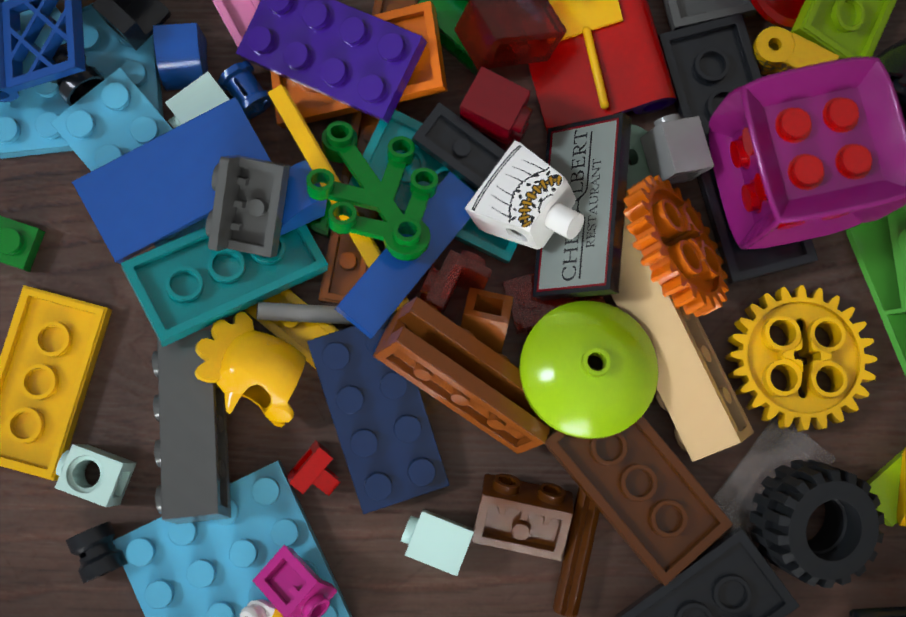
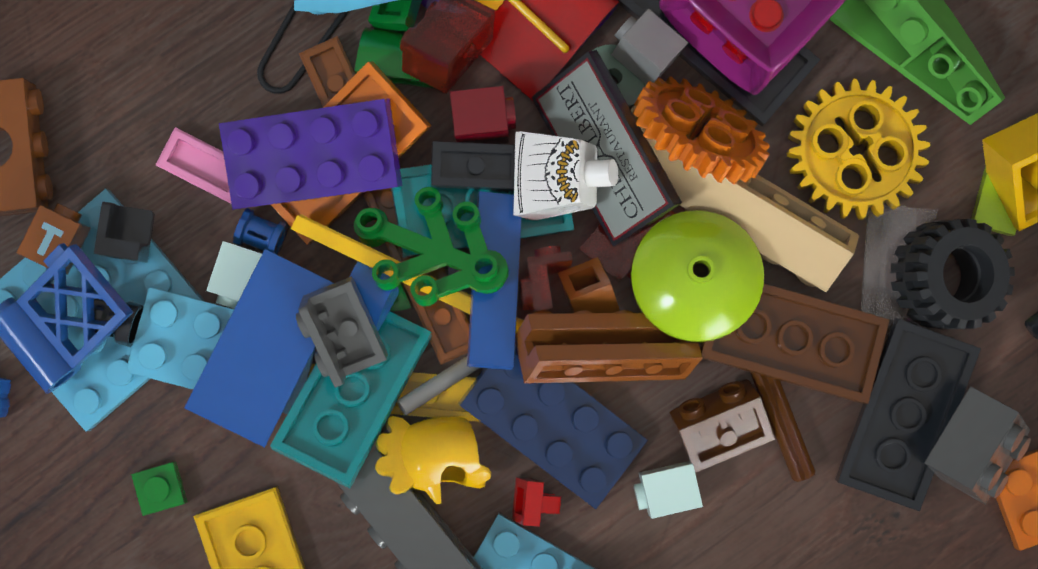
camera: 35 degrees left, 5 degrees up
blue brick [153,23,208,91] -> none

